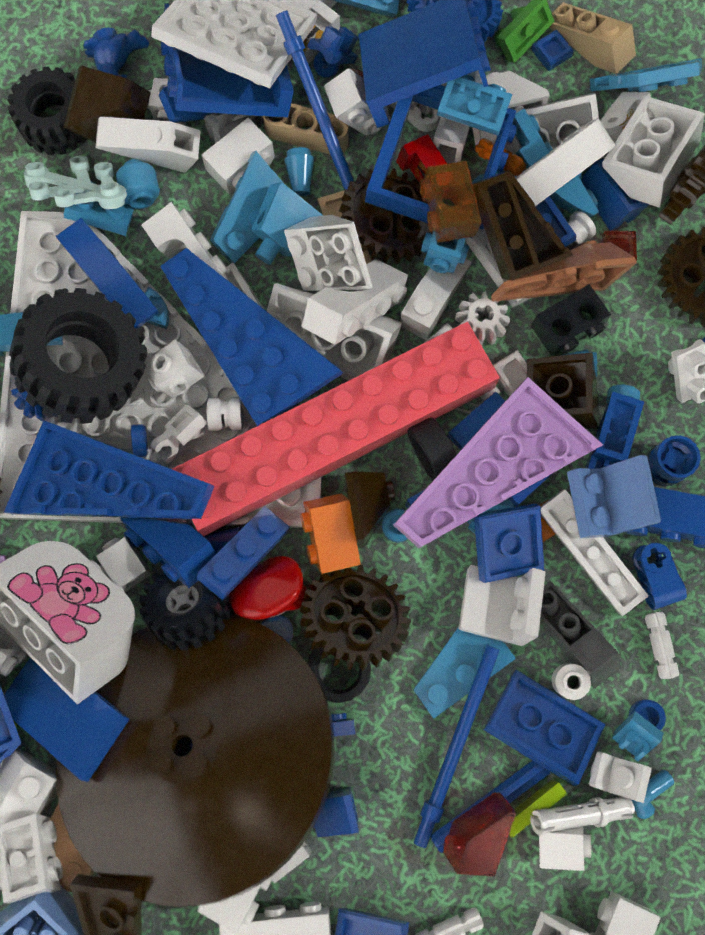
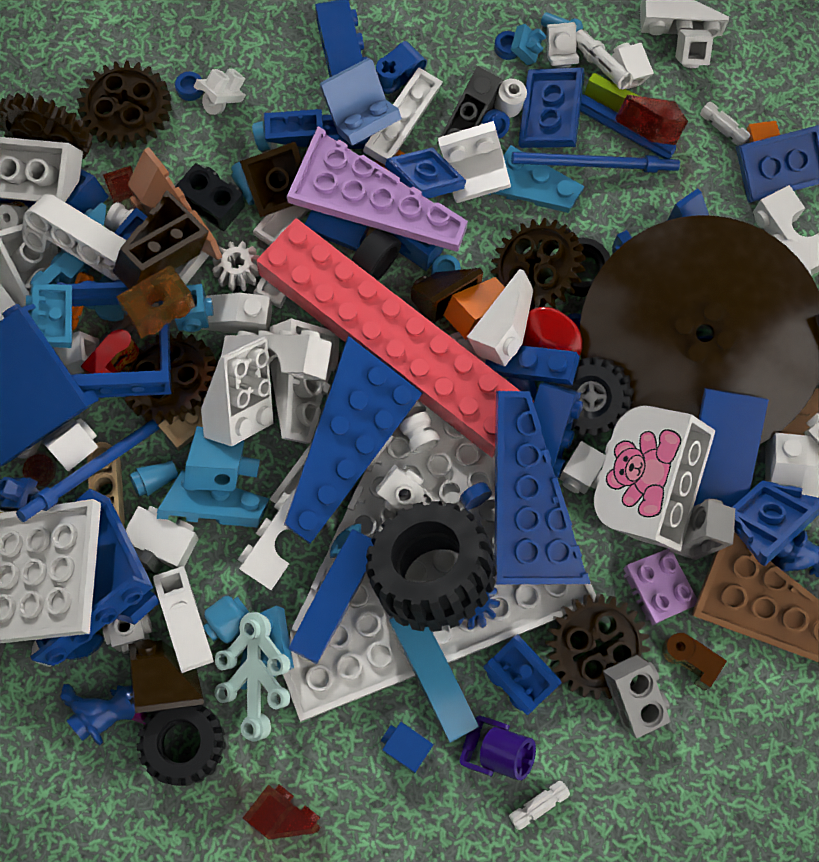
camera: 120 degrees left, 5 degrees down
white plate [150,404,207,463] -> none
white axle [645,612,679,679] -> none
blue wheel [646,435,701,486] -> none
none -> white slope [467,269,534,366]
none -> blue tile [481,109,510,139]

